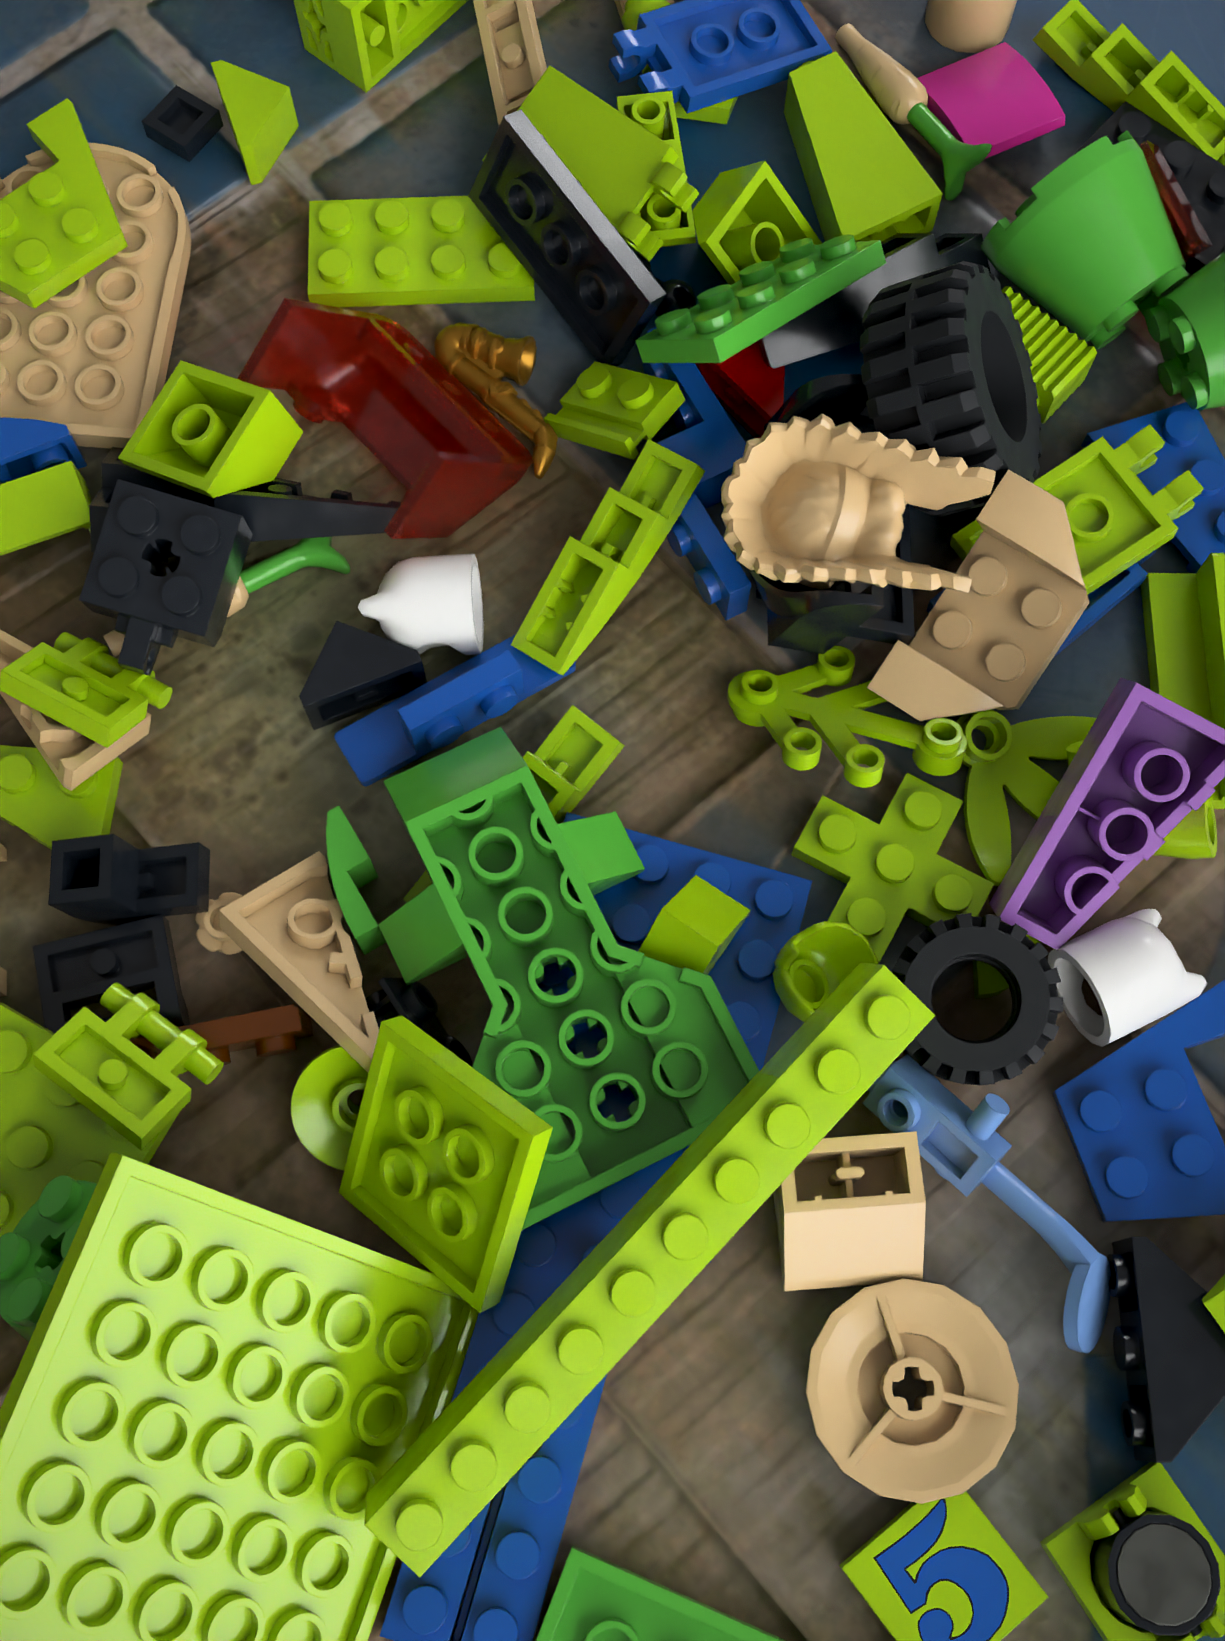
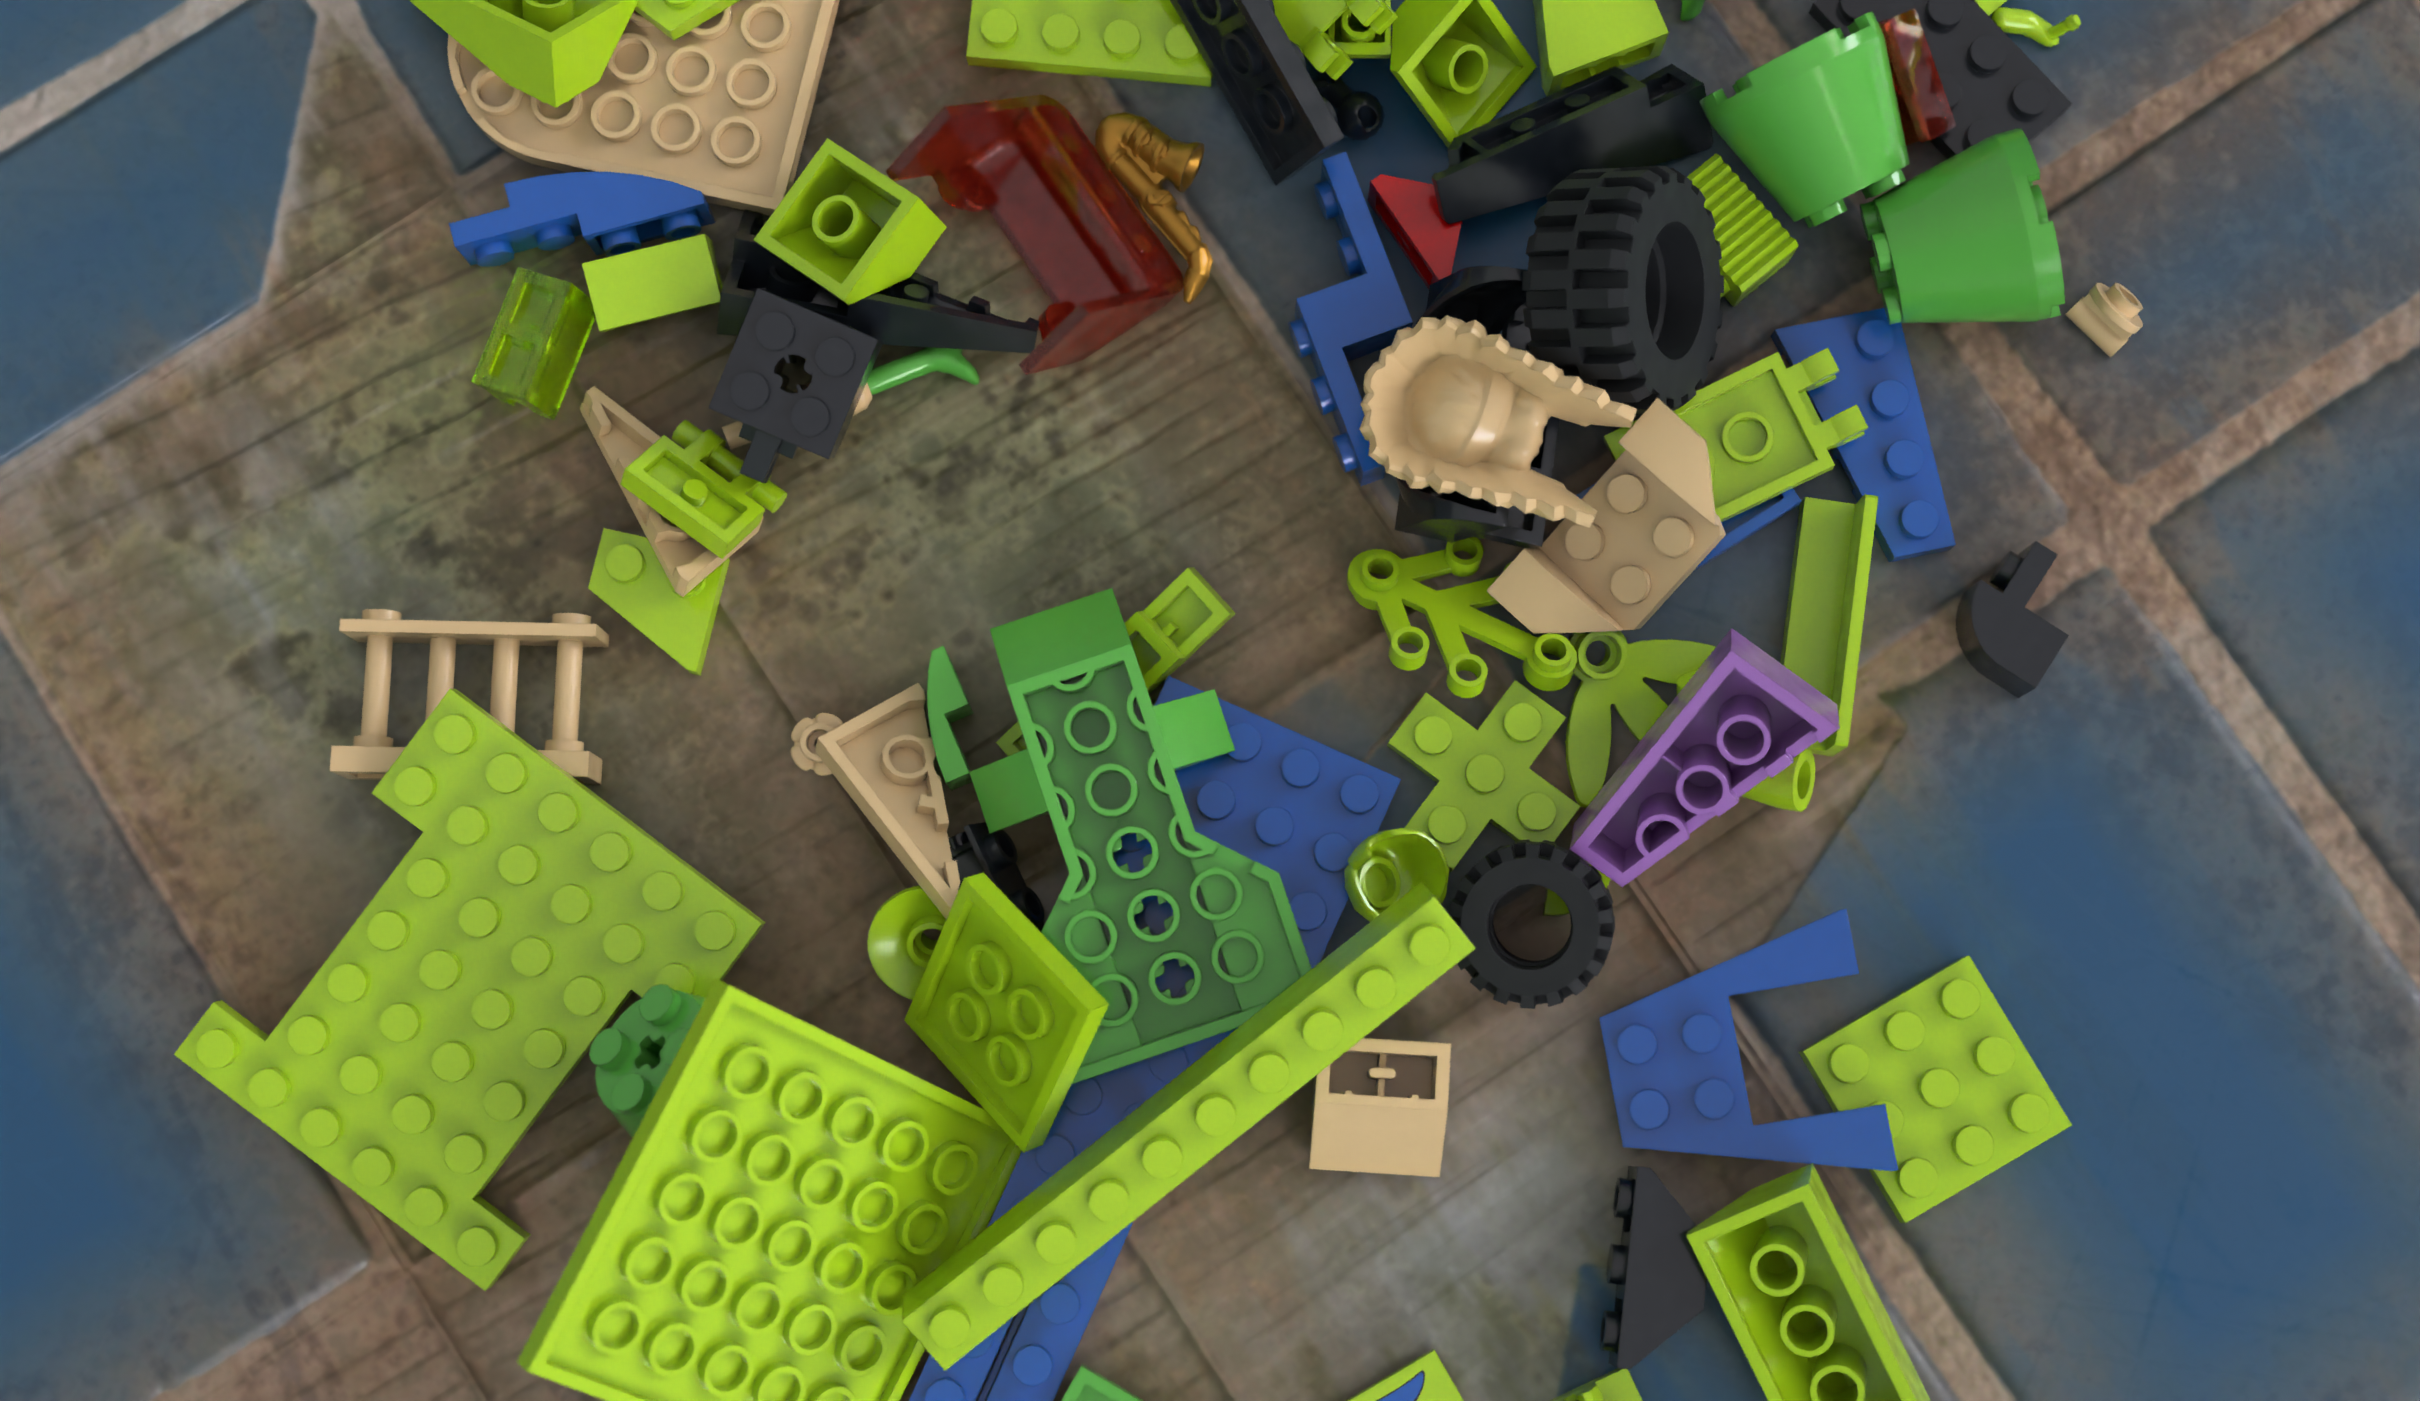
camera: 10 degrees right, 10 degrees up
black plate [33,914,190,1036] -> none
lime plate [33,982,224,1151] -> none
black brick [48,834,210,925] -> none
reddish brown hinge [129,1004,313,1066] -> none
black slope [299,621,427,730] -> none
blue bracket [334,634,576,787] -> none
white piece [358,553,484,655] -> none
lime slope [511,439,705,675] -> none
lime plate [543,361,685,460] -> none
bright green plate [635,234,886,363] -> none
lime slope [638,875,751,975] -> none
tan piece [805,1278,1019,1504] -> none
medium blue piece [863,1054,1111,1354] -> none
white piece [1047,909,1207,1047] -> none

